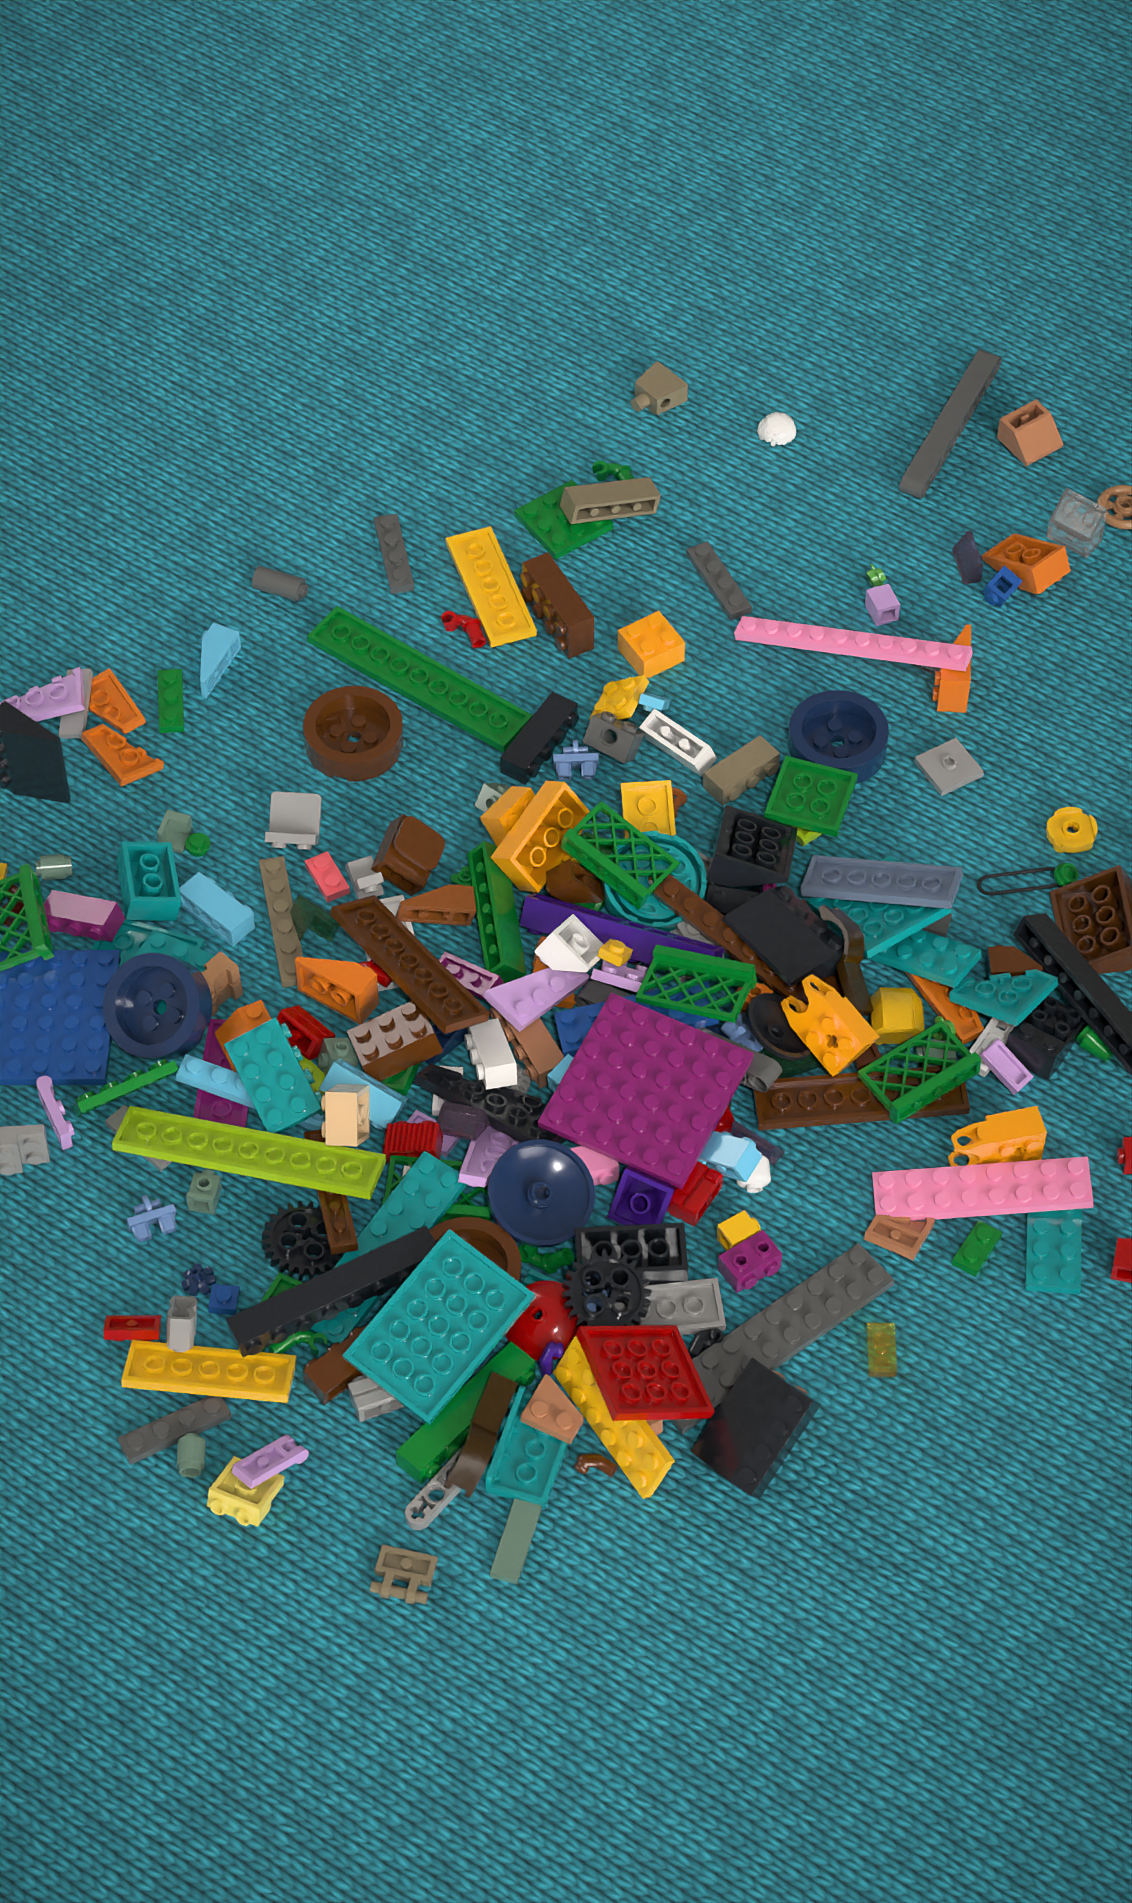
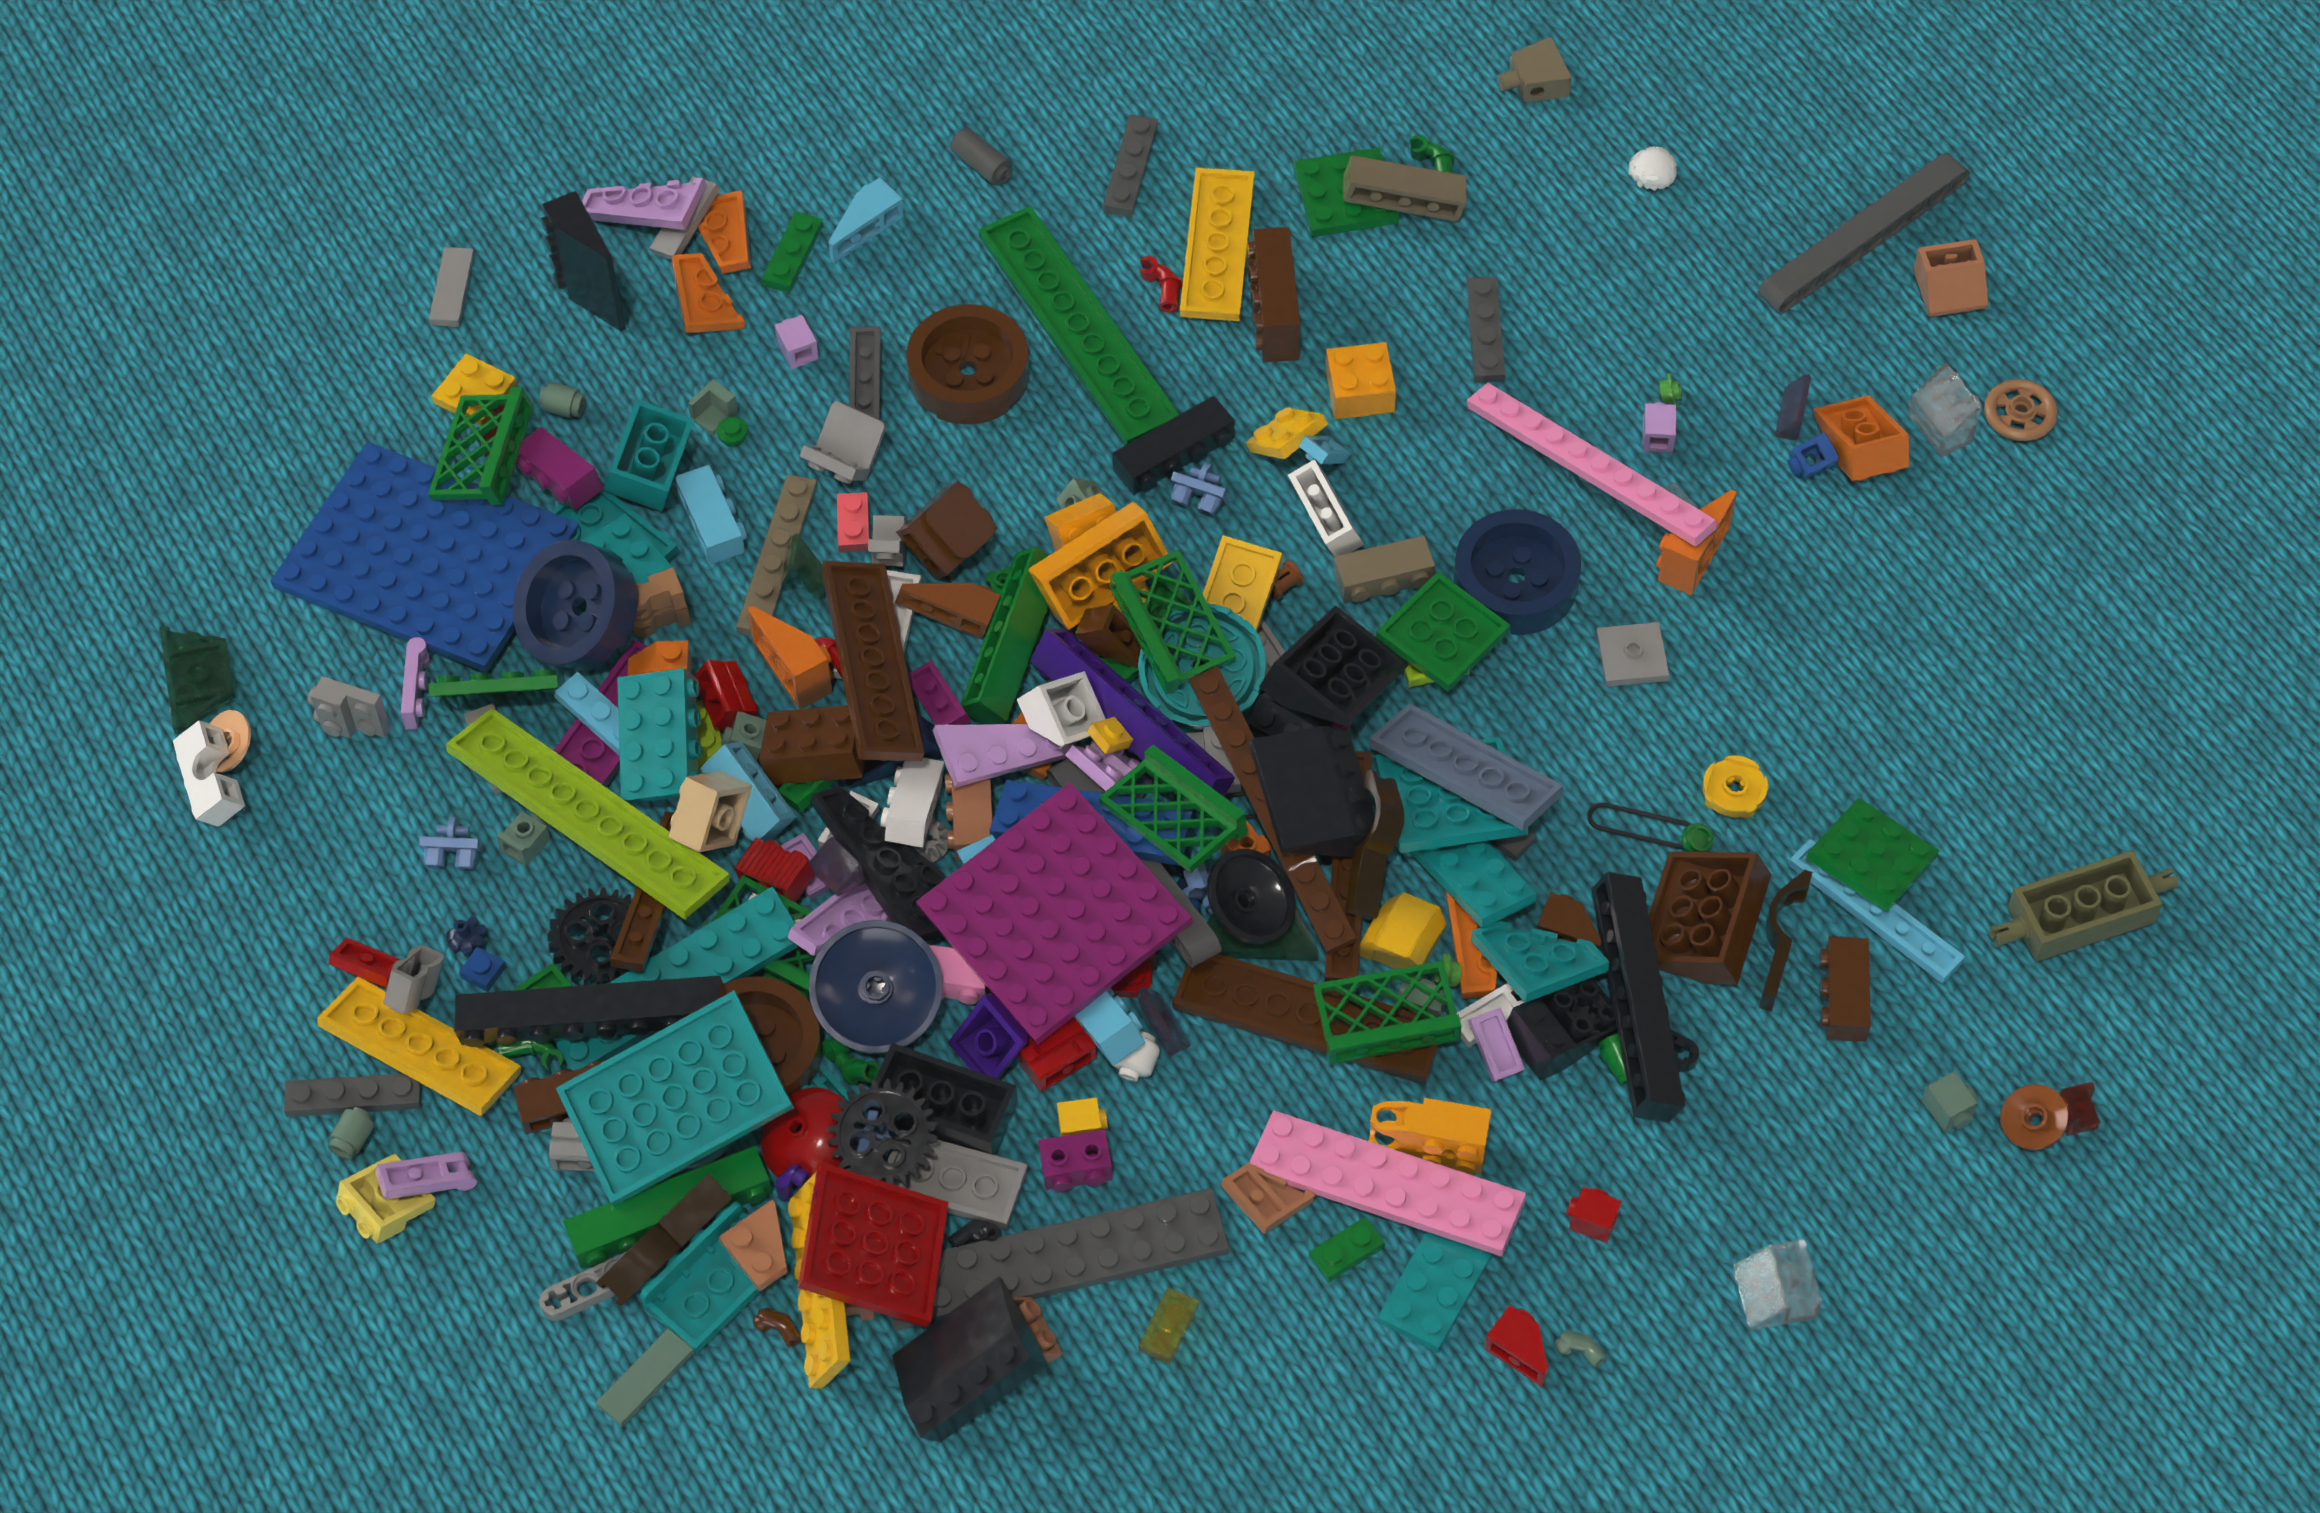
camera: 25 degrees right, 5 degrees up
dark tan plate [370,1544,438,1605] -> none
dark grey brick [582,711,644,763] -> none
light orange brick [781,974,879,1077] -> none
none -> lavender brick [774,315,819,369]
none -> dark grey plate [849,326,881,420]

